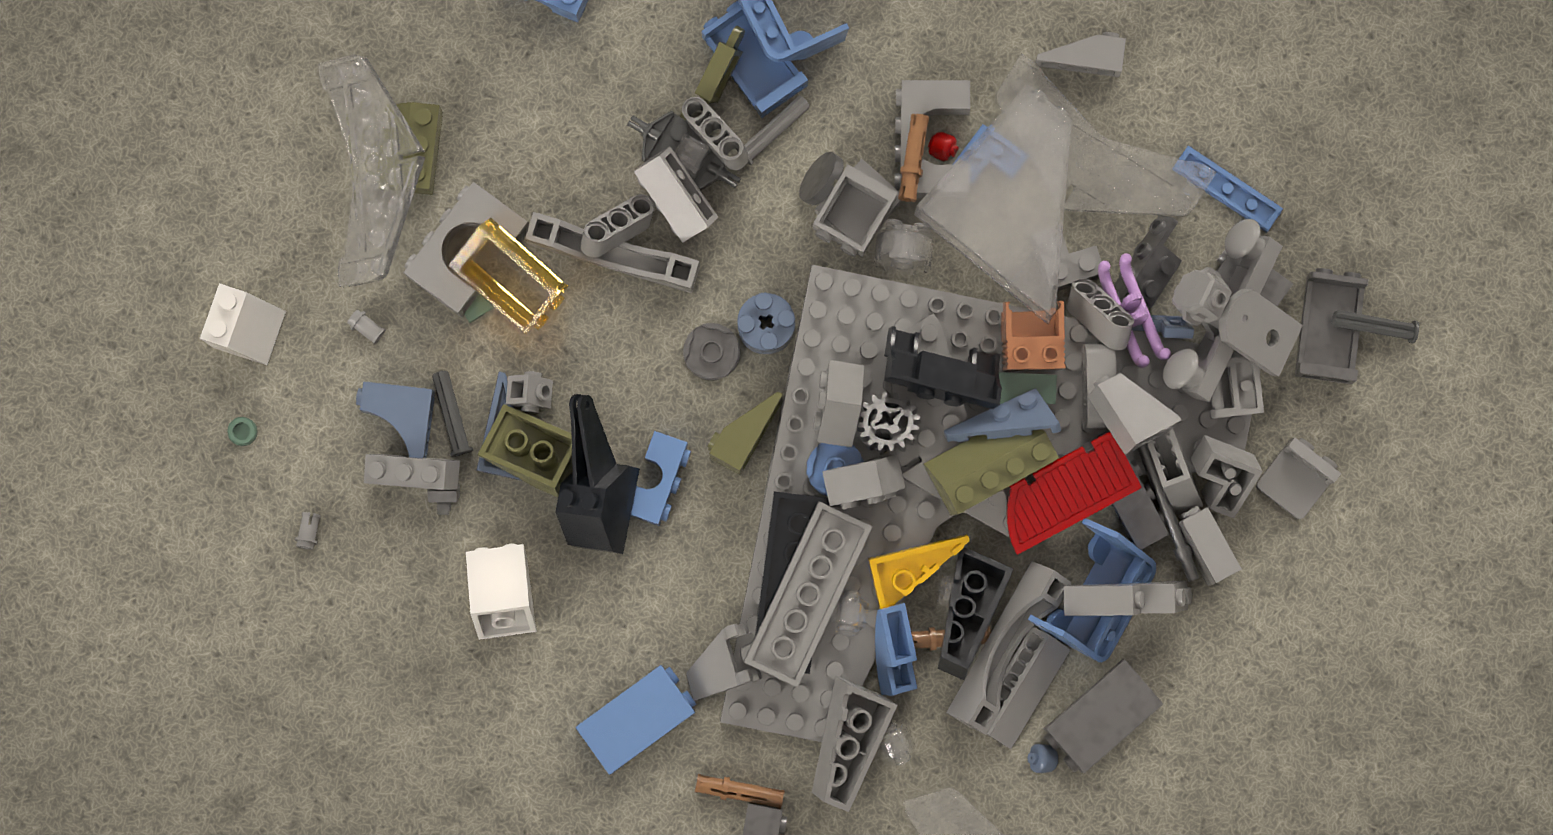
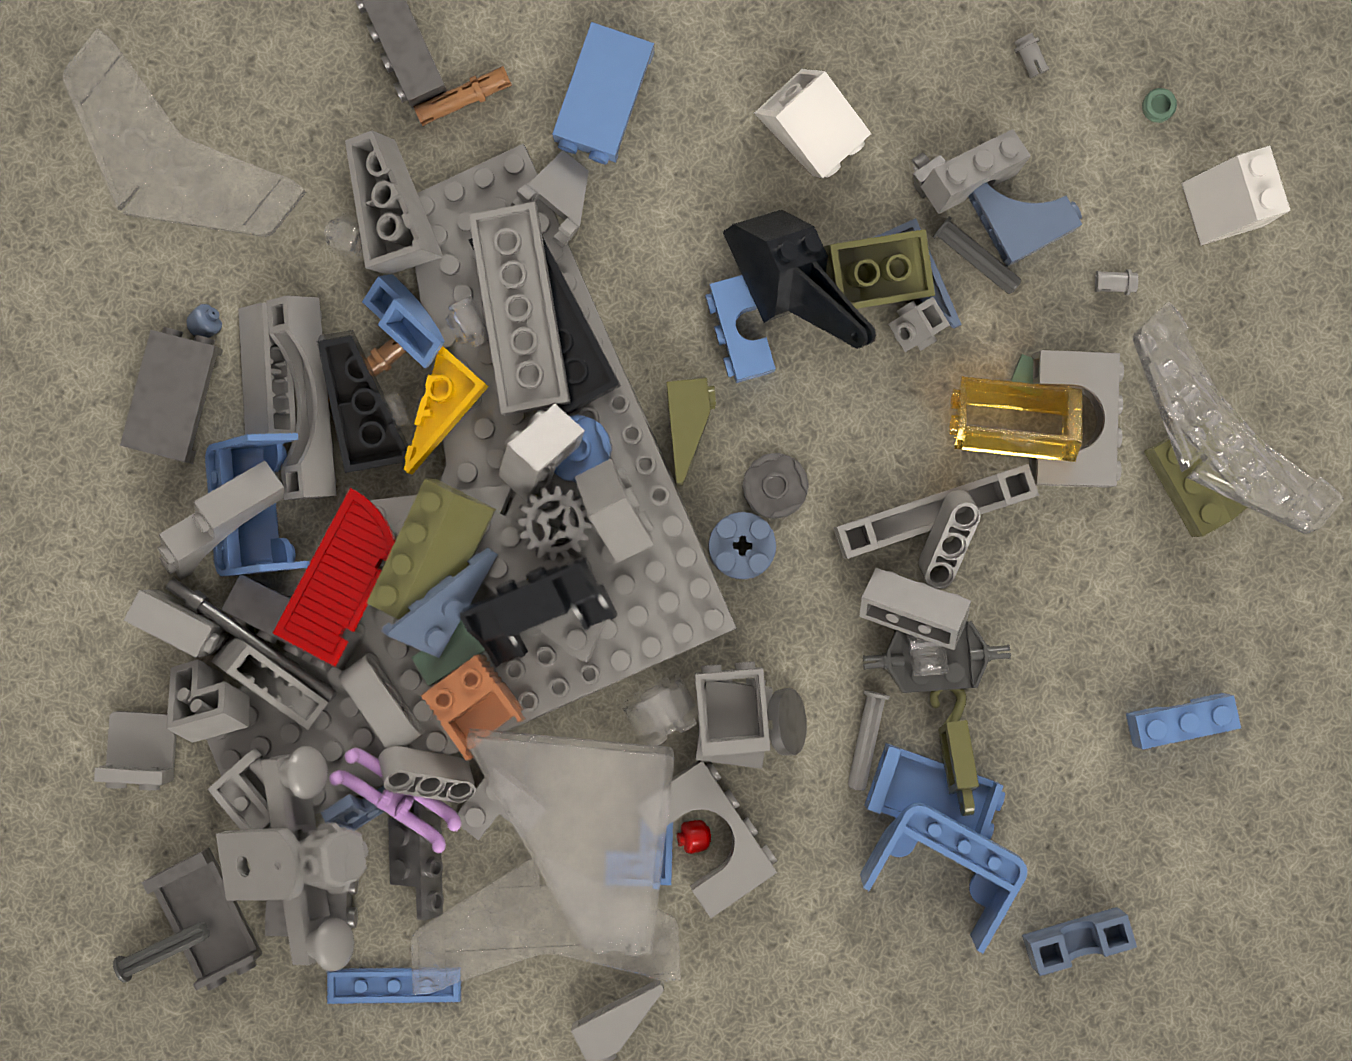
camera: 145 degrees right, 5 degrees up
light grey beam [682,97,749,170] -> none
medium nougat pin [898,114,929,202] -> none
light grey slope [1088,373,1181,455] -> none

